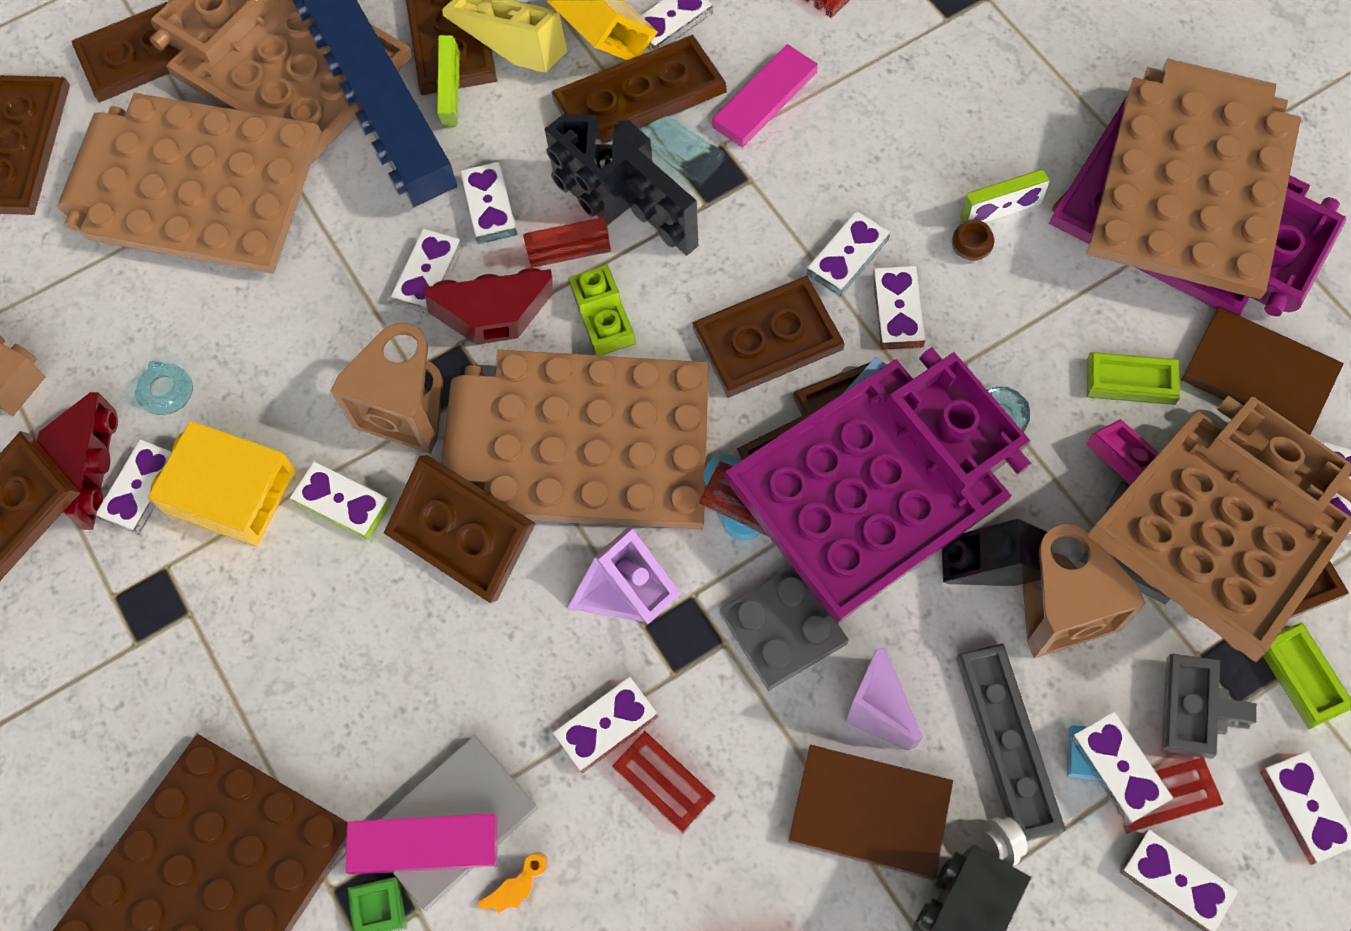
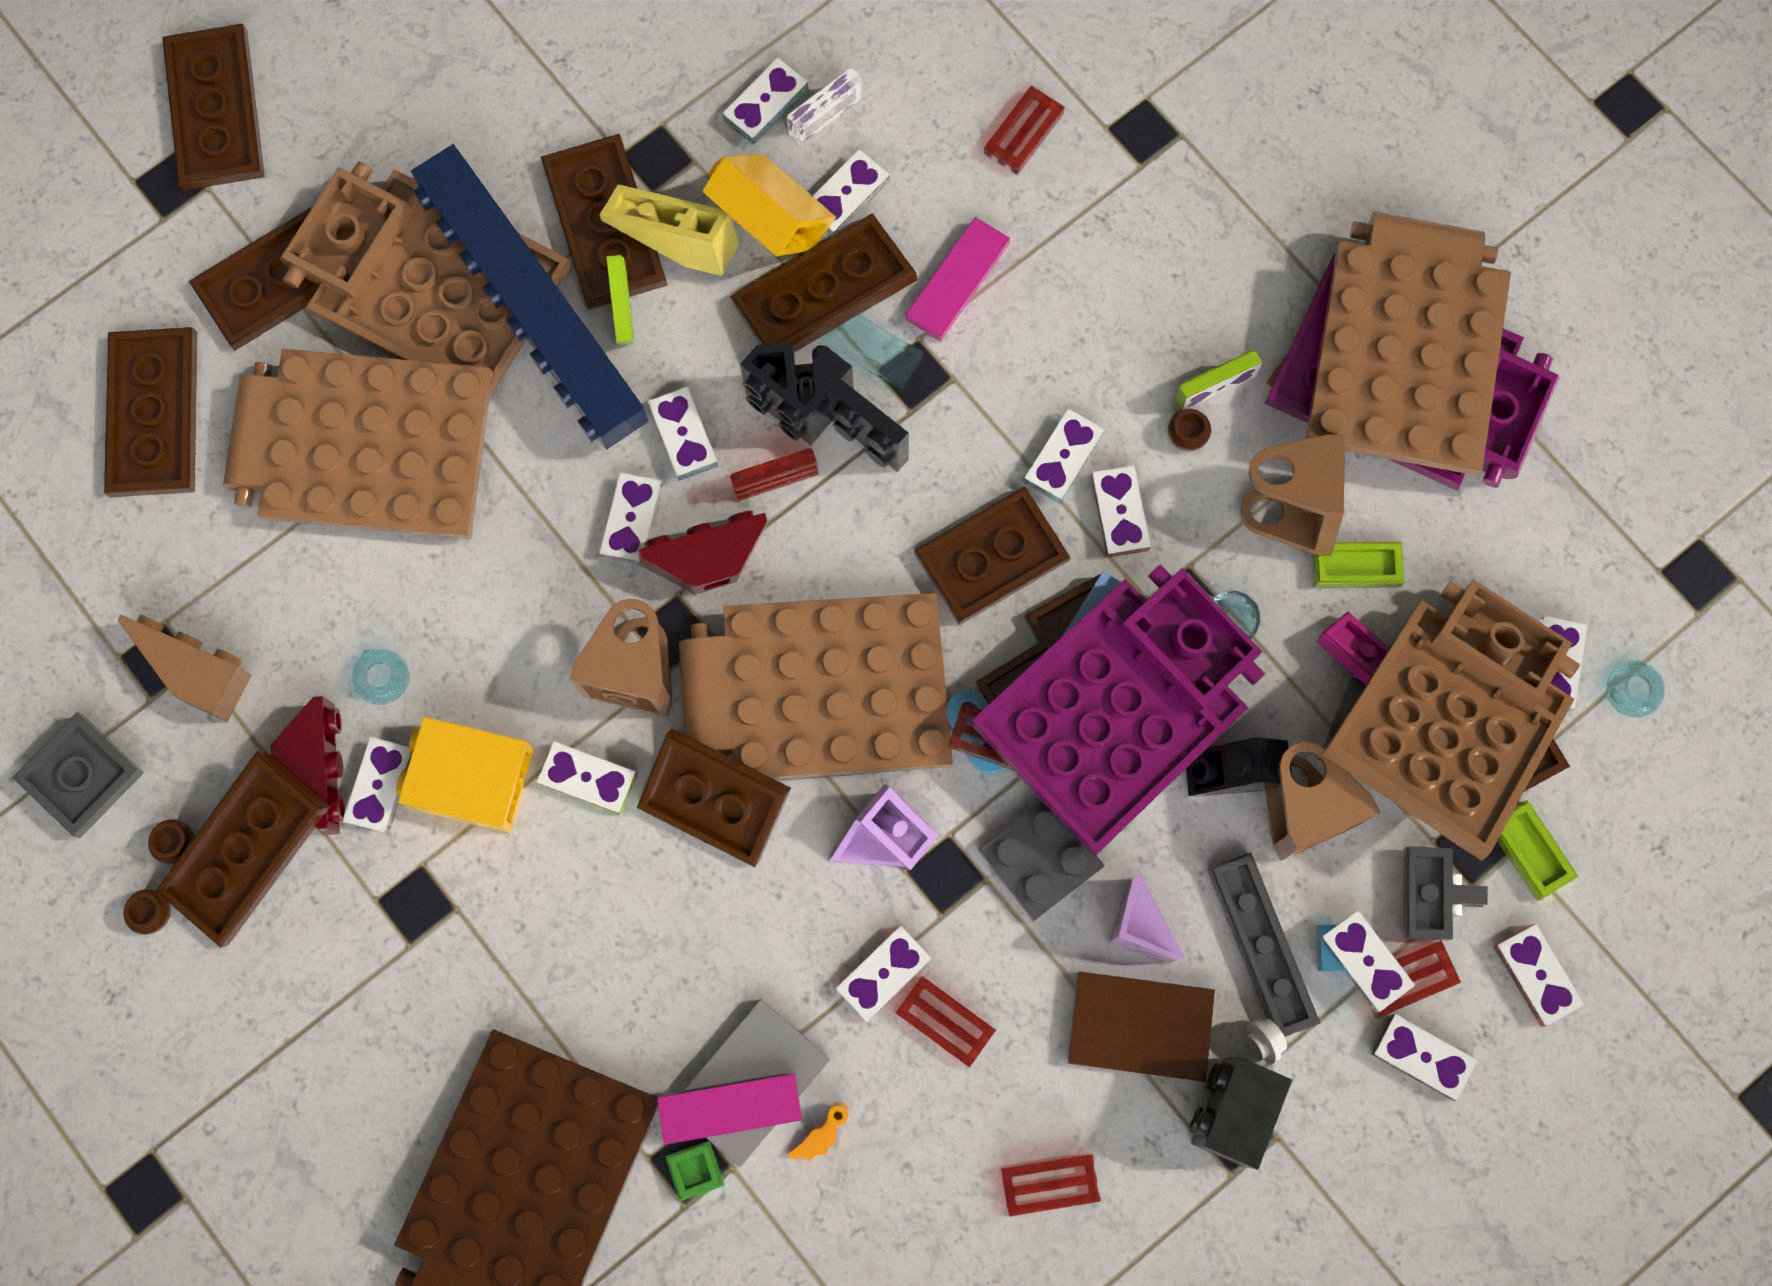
camera: 10 degrees left, 10 degrees up
lime slope [568,264,636,356] -> none
reddish brown tile [1181,306,1344,435] -> none
none -> medium nougat hose [1241,434,1345,556]

